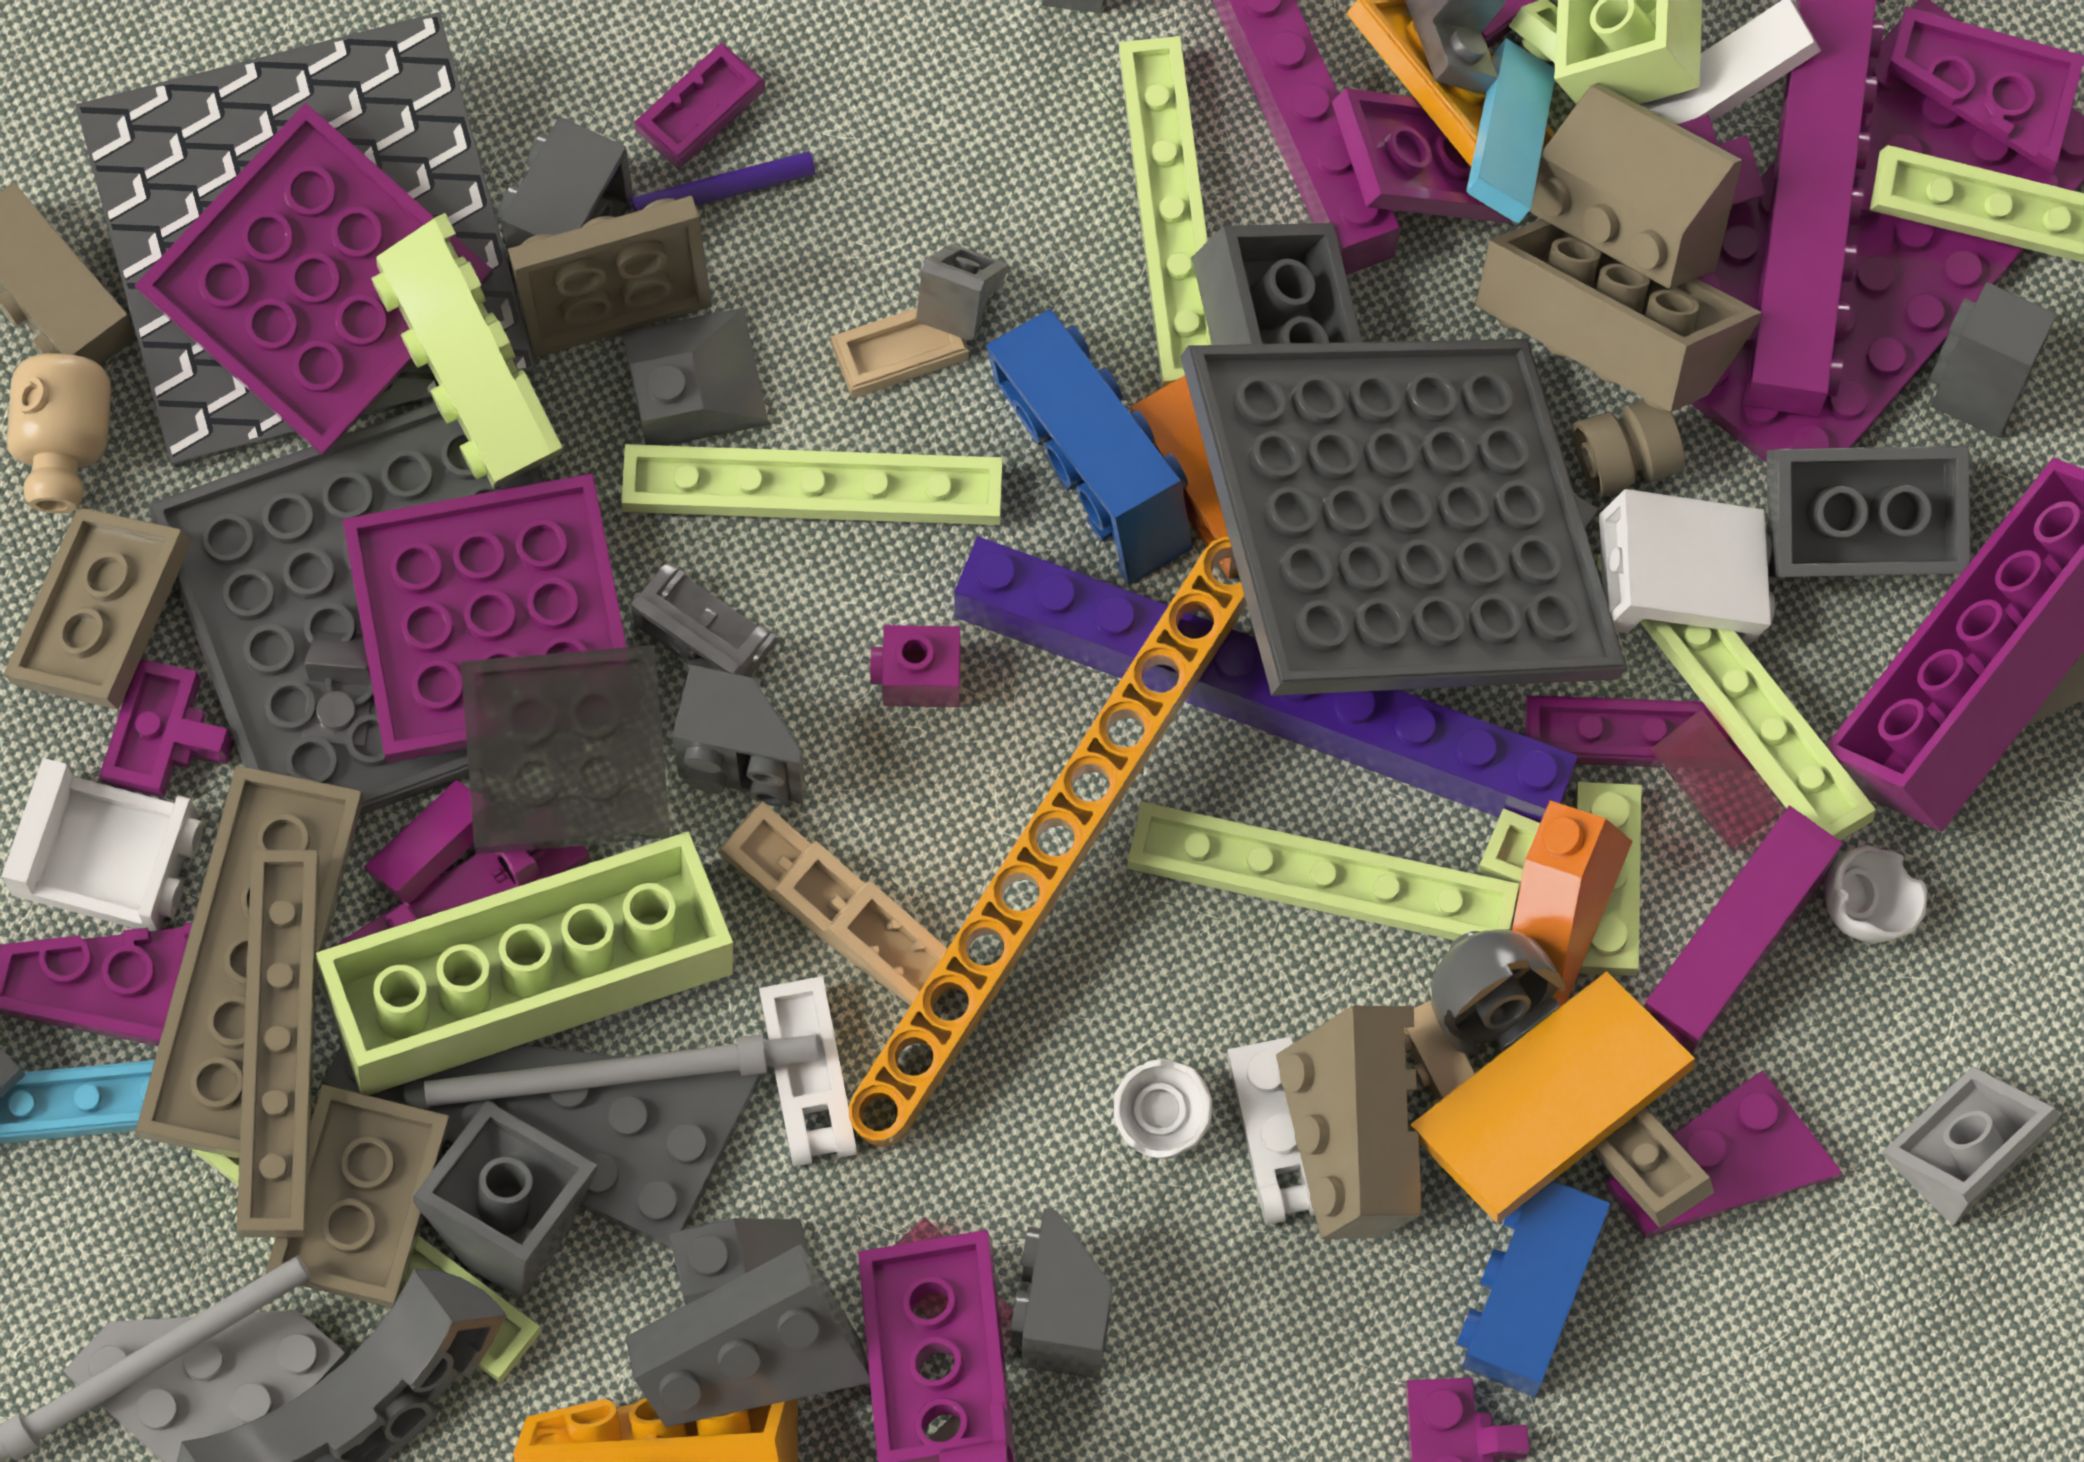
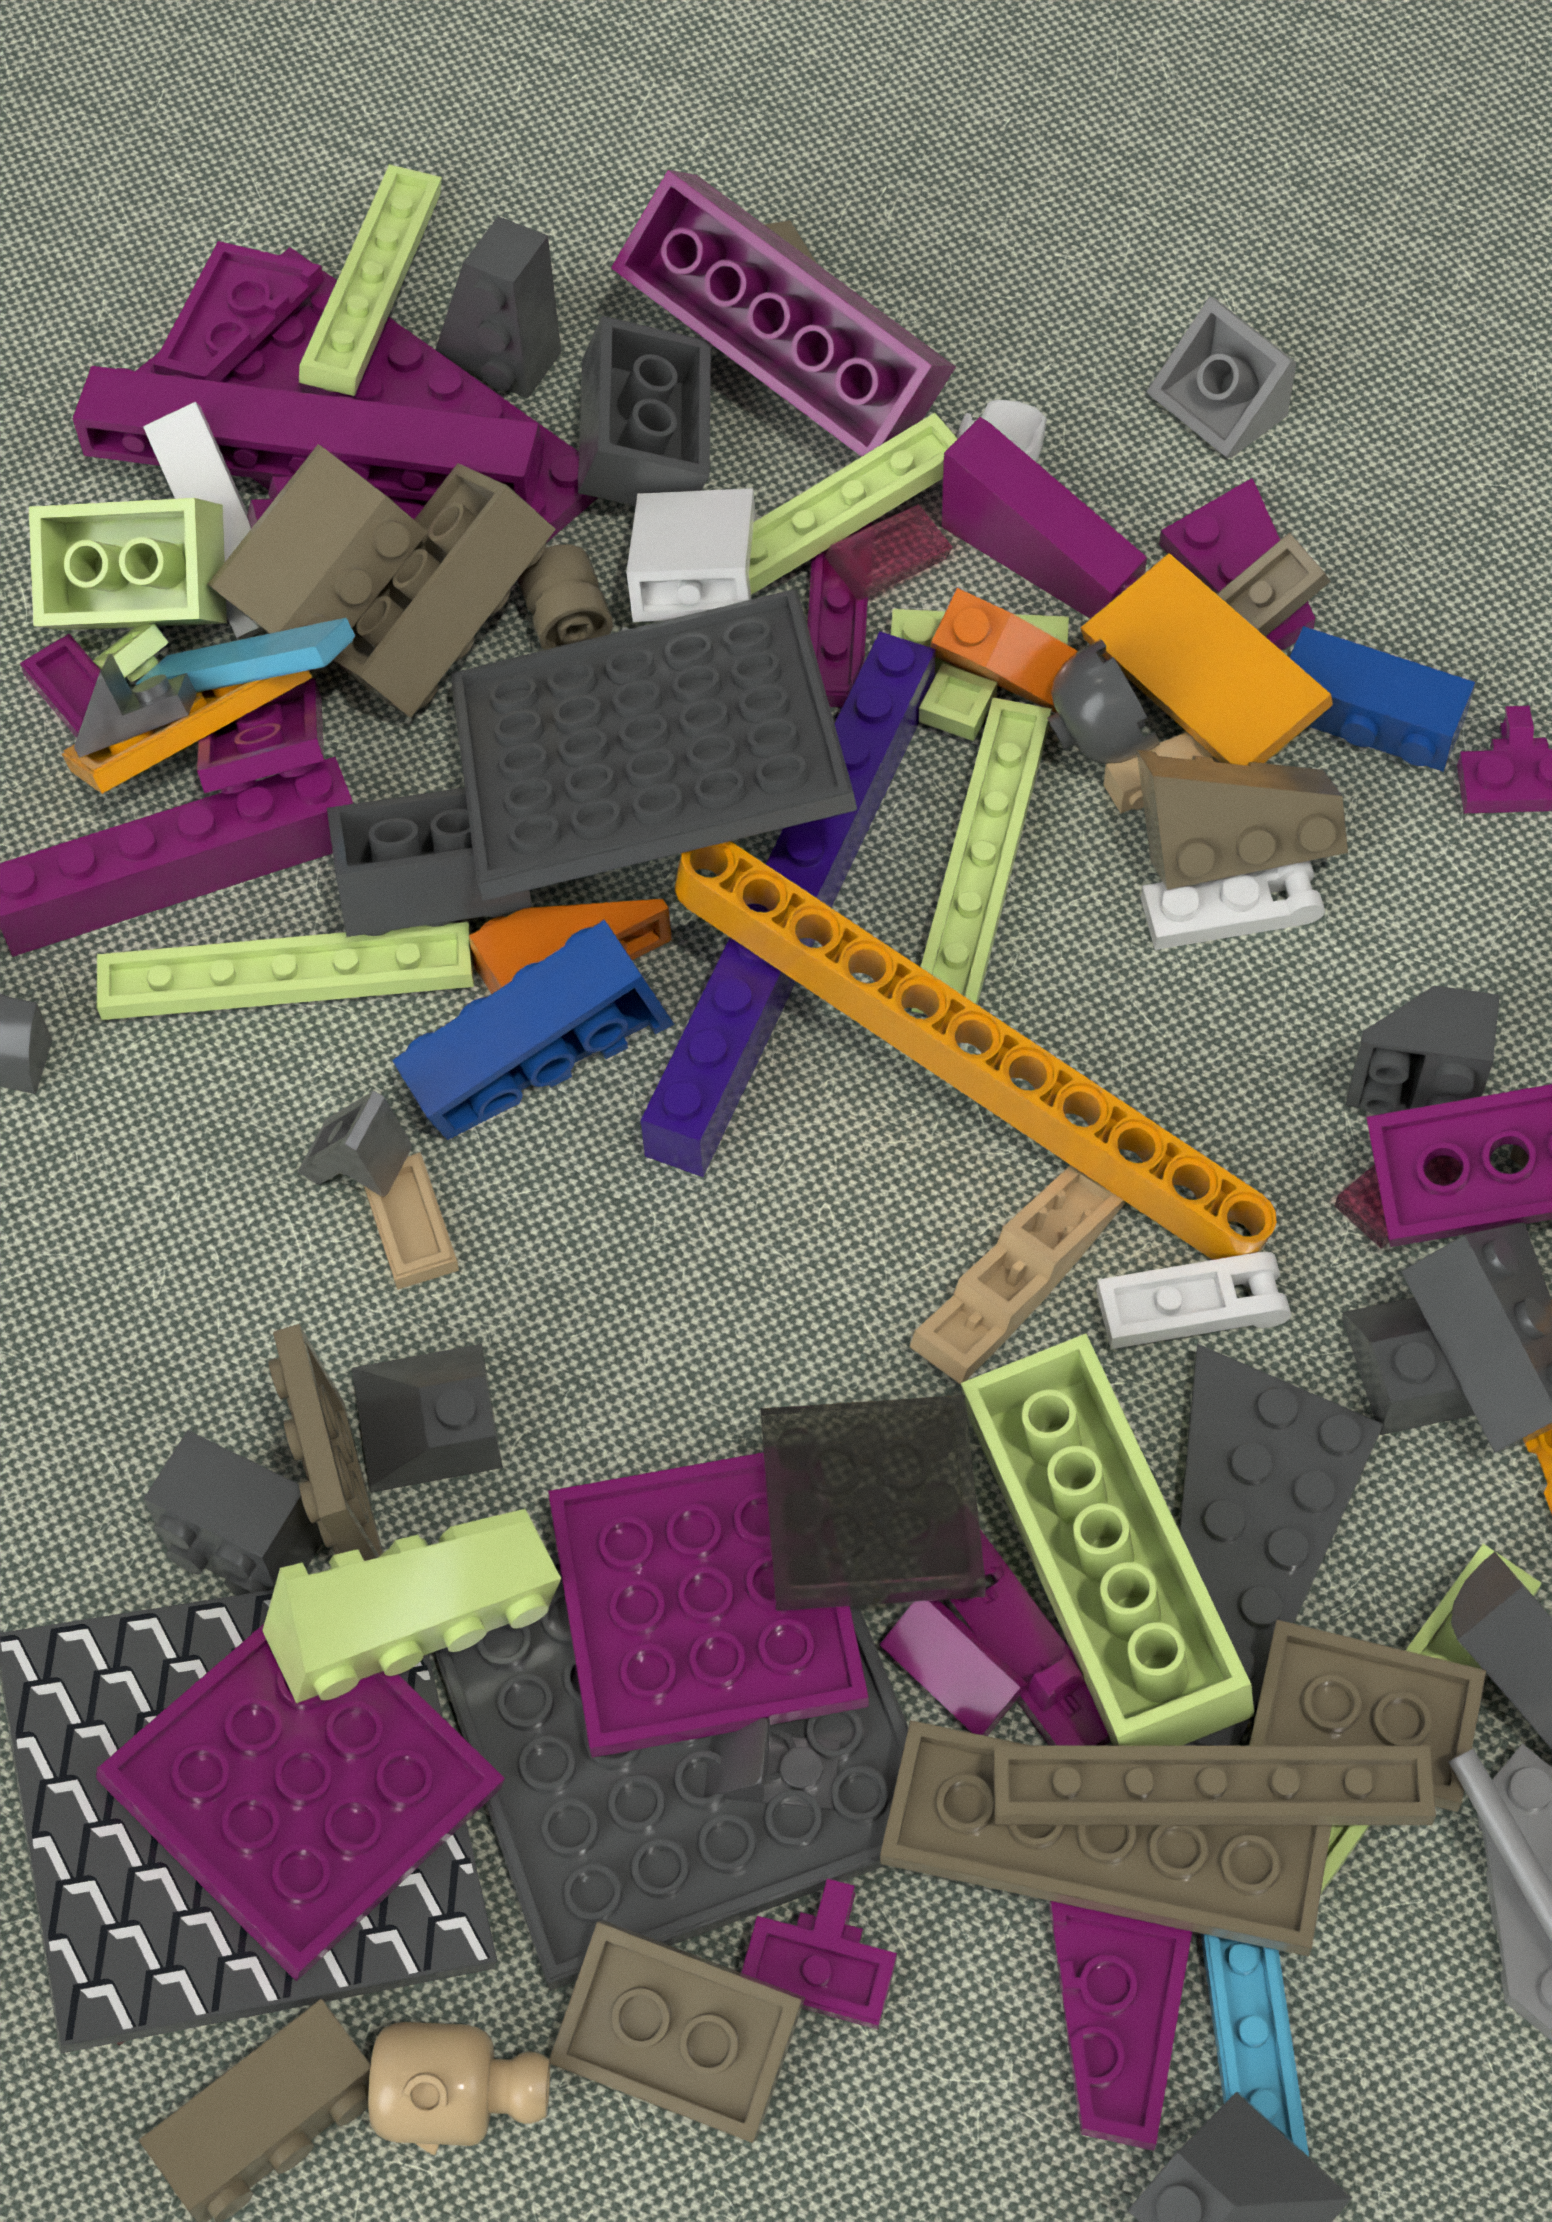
camera: 85 degrees left, 10 degrees down
white panel [1,758,203,931] -> none
dark grey slope [413,1100,597,1299] -> none
light grey bar [424,1034,818,1107] -> none
yellowish green plate [621,444,1002,525] -> none
flat silver hinge [630,561,777,677] -> none
dark purple bar [631,151,816,212] -> none
magenta plate [634,42,766,170] -> none
dark grey slope [672,665,806,806] -> none
magenta brick [870,625,961,708] -> none
white hair [1114,1059,1213,1159] -> none

